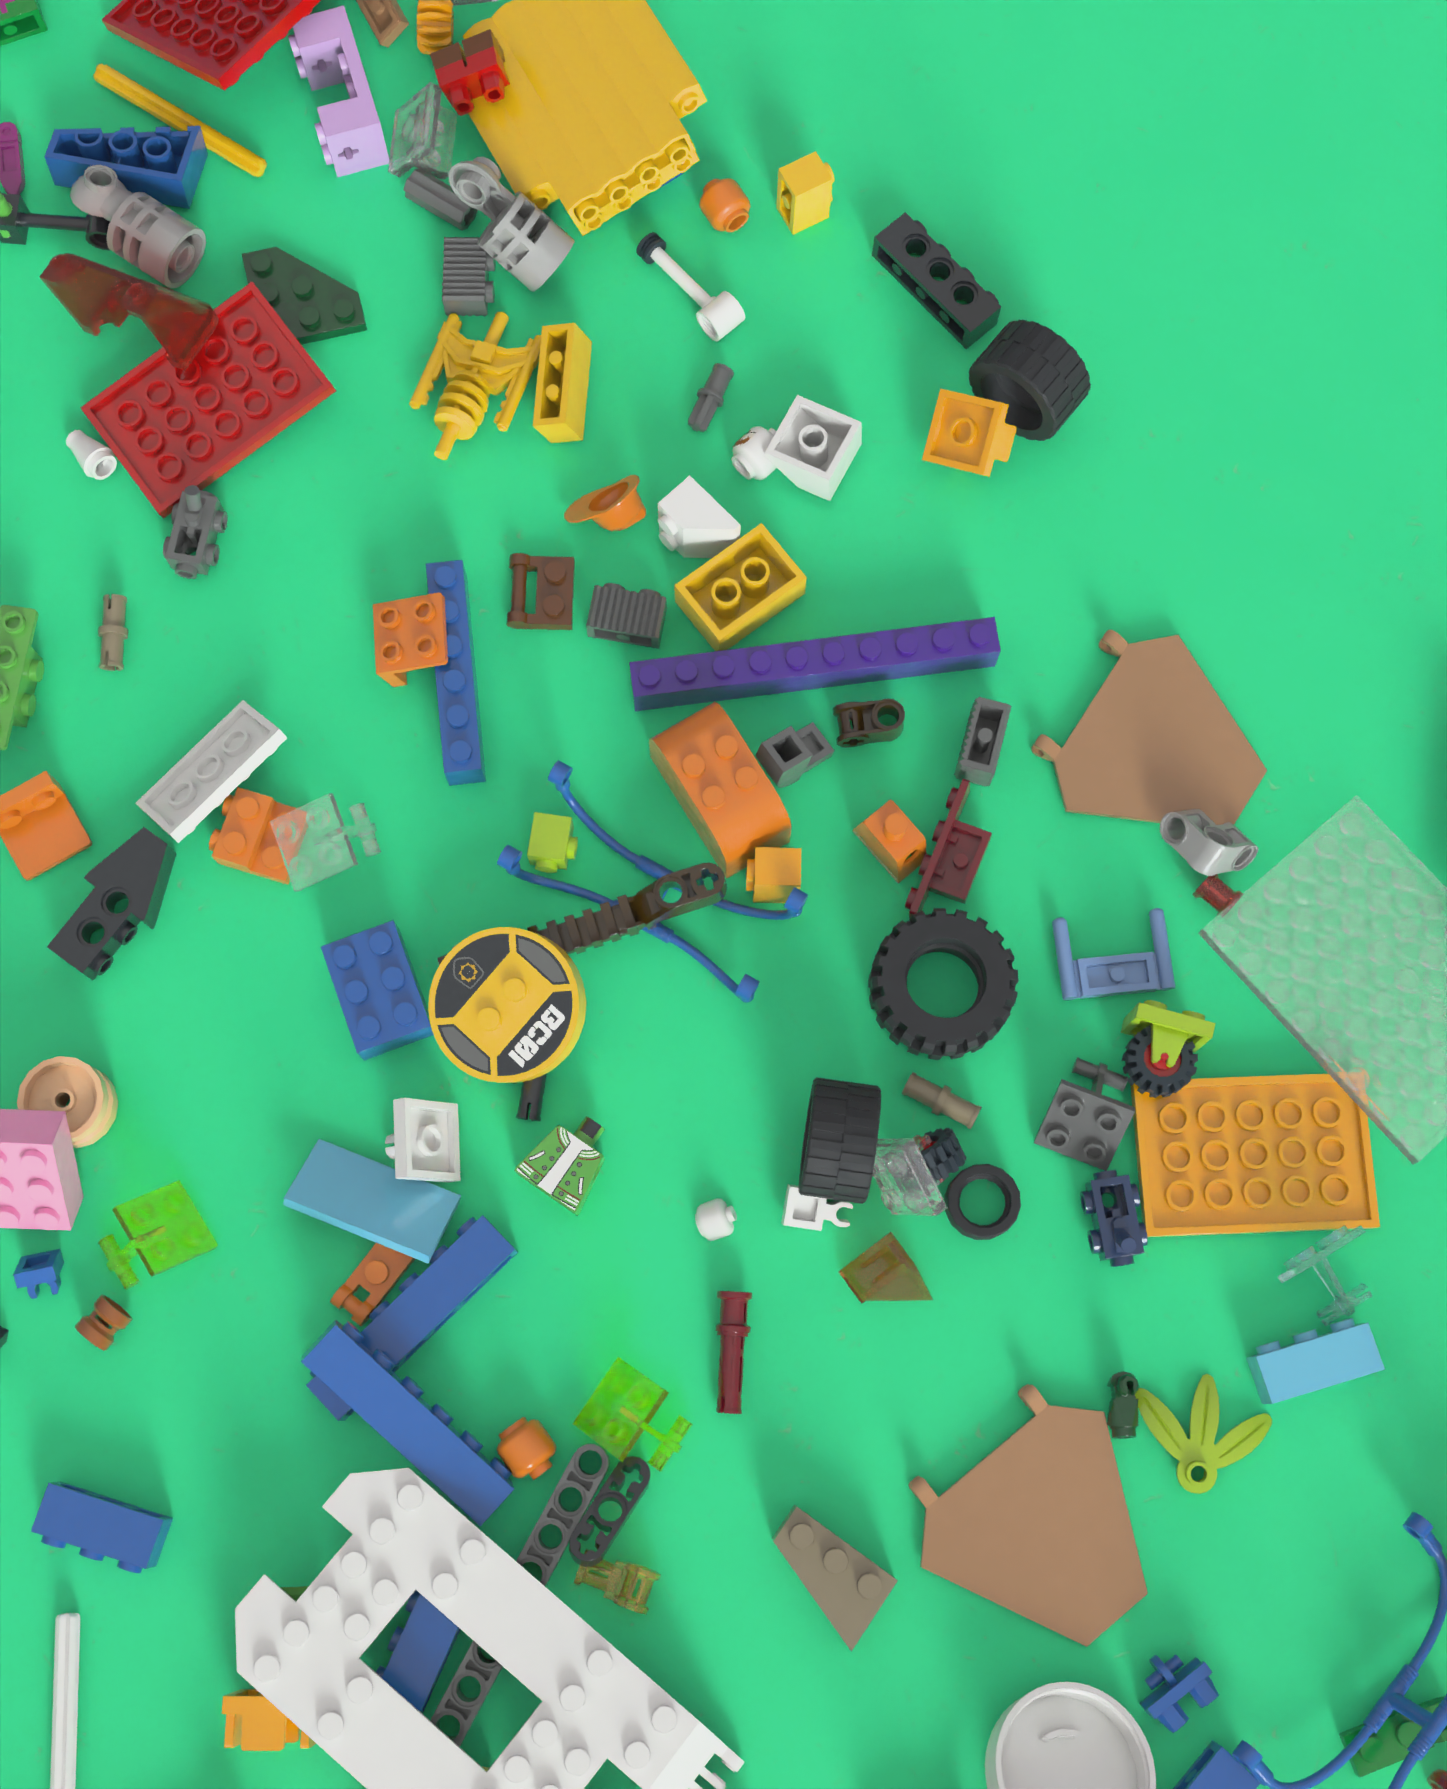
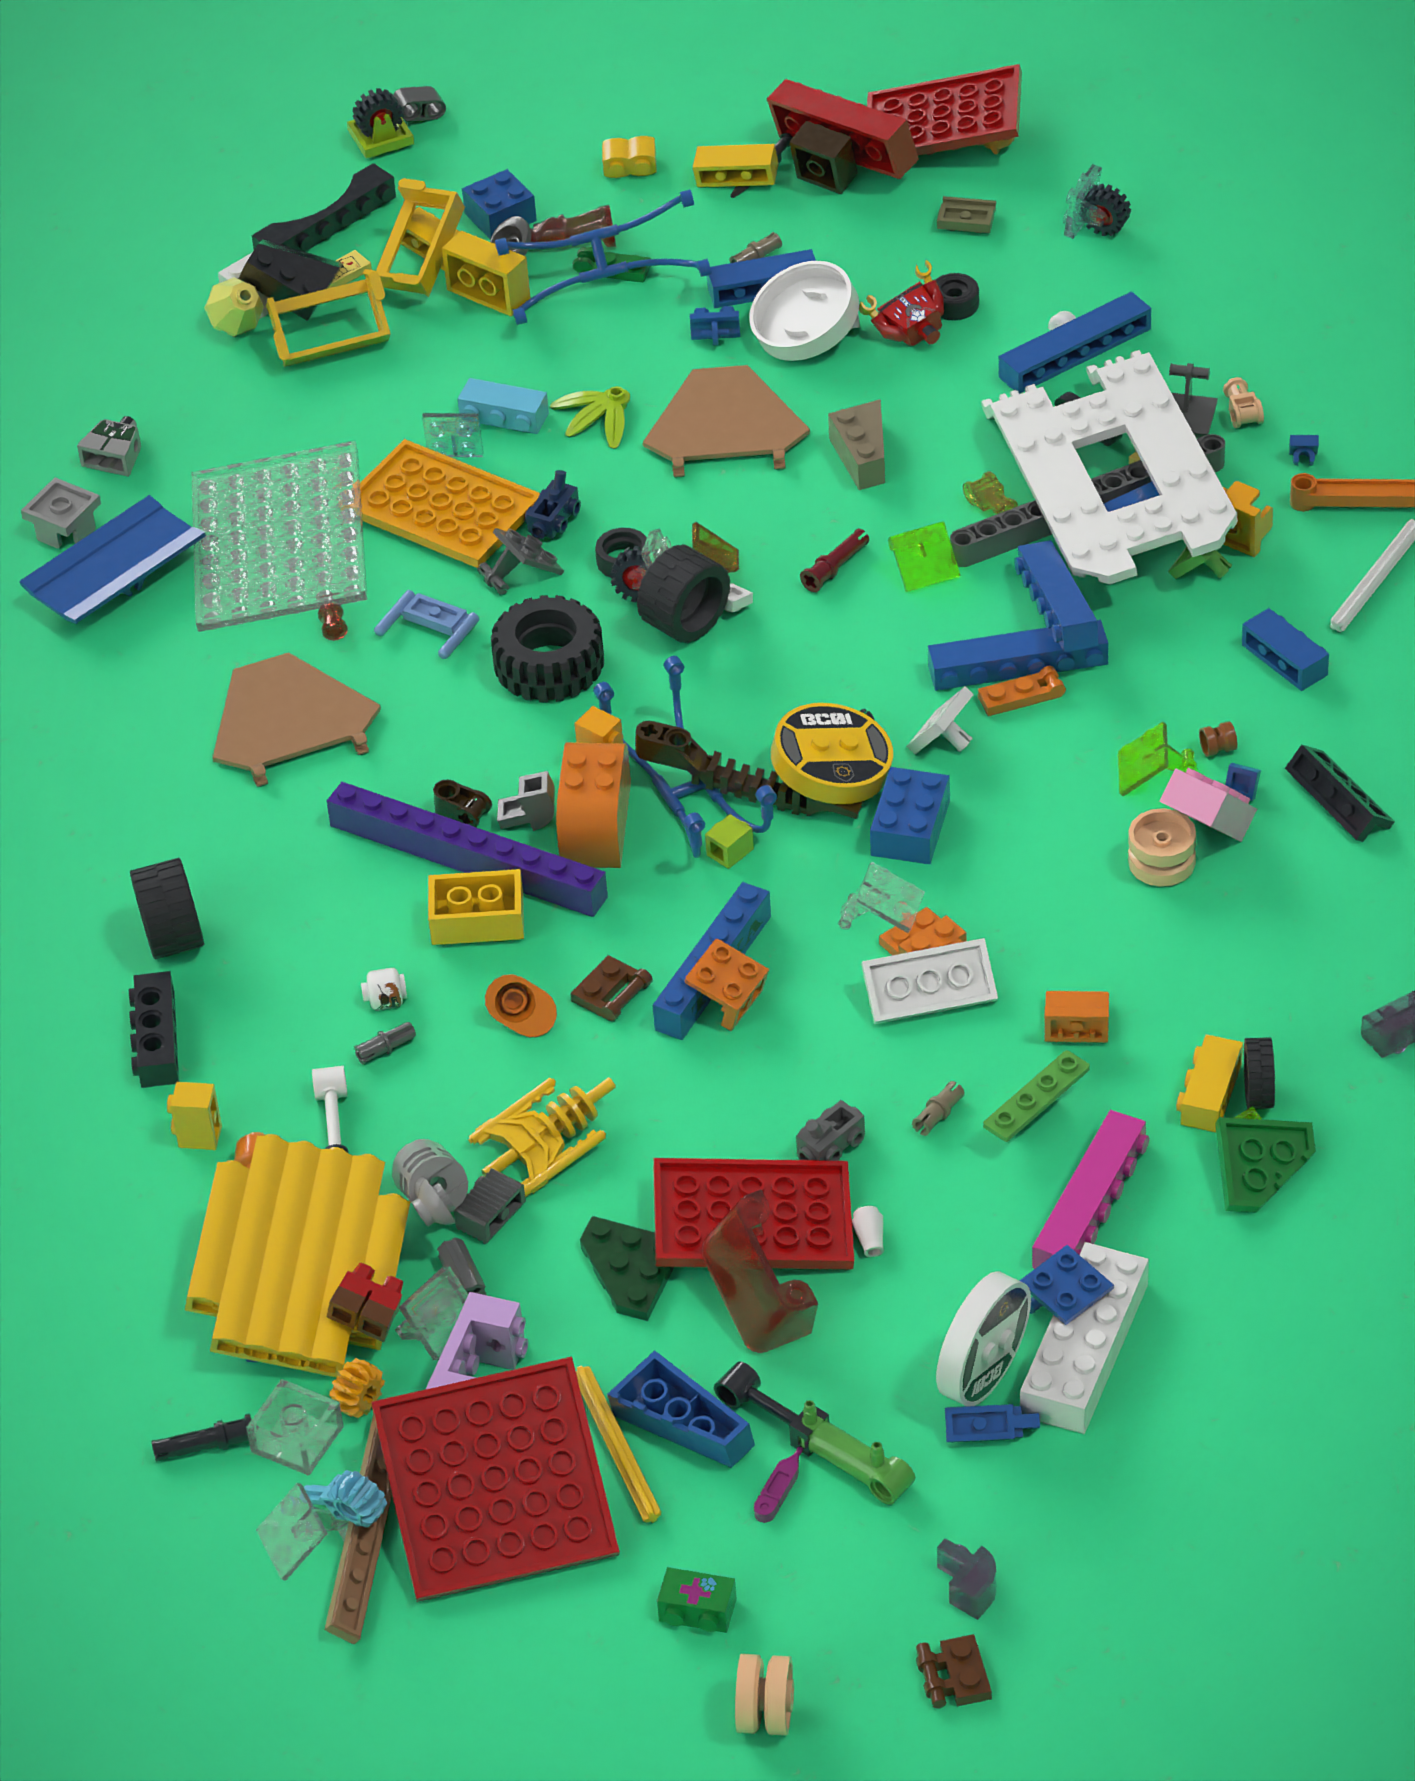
camera: 140 degrees left, 30 degrees down
black brick [47,827,176,980] -> none
light grey cylinder [70,165,206,288] -> none
medium azure tile [283,1139,461,1263] -> none
orange head [497,1417,557,1480] -> none
torso [514,1116,605,1216] -> none
yellow brick [533,323,592,443] -> none
black beam [569,1456,650,1567] -> none
dark grey brick [586,583,667,649] -> none
white slope [658,475,741,558] -> none
white piece [695,1199,737,1241] -> none
white slope [764,395,862,501] -> none
orange torso [852,799,927,883] -> none
dark tan pin [902,1072,982,1129] -> none
dark red bracket [905,778,992,920] -> none
light orange panel [922,388,1017,477] -> none
dark grey brick [954,697,1012,786] -> none
dark green arm [1107,1371,1139,1439] -> none
plate [1121,1000,1216,1098] -> none
light grey piece [1160,809,1258,876] -> none

